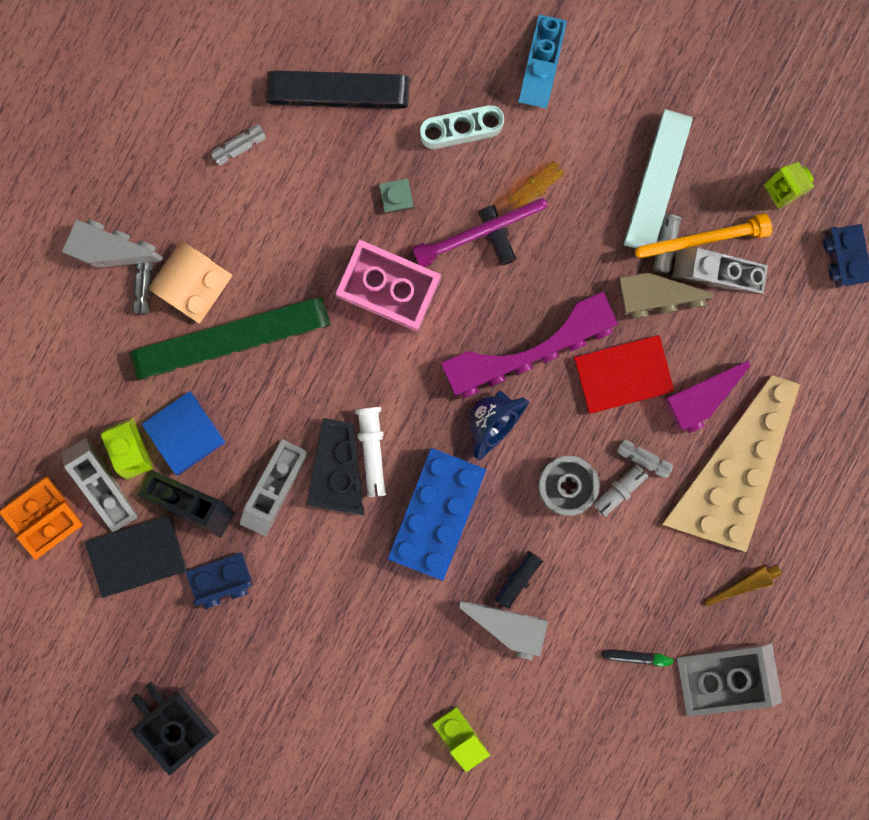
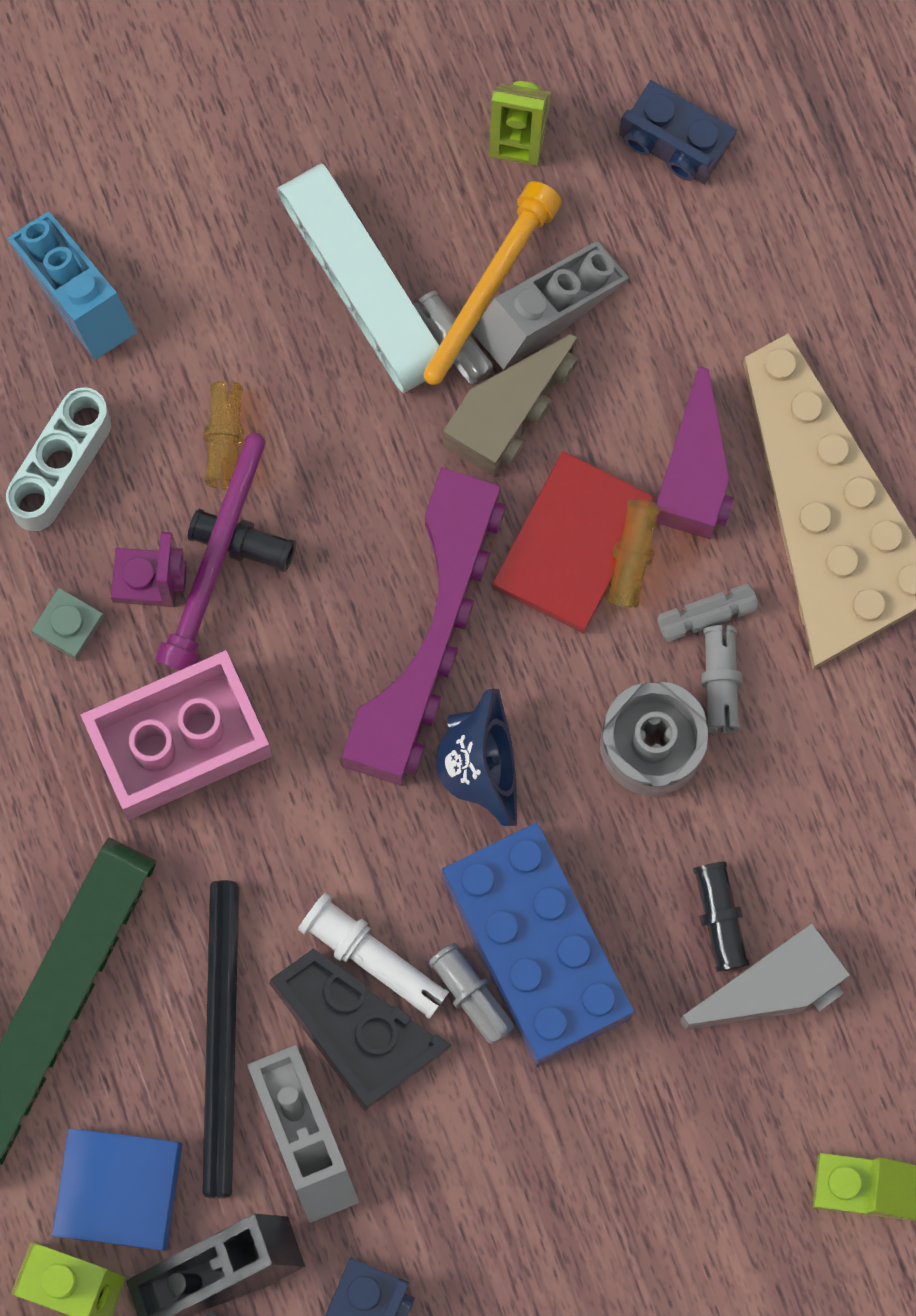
camera: 50 degrees left, 10 degrees down
none -> magenta bracket [111,532,187,607]
none -> black axle [202,880,239,1199]
none -> light grey axle [428,943,514,1044]
none -> clear yellow pin [606,499,661,608]

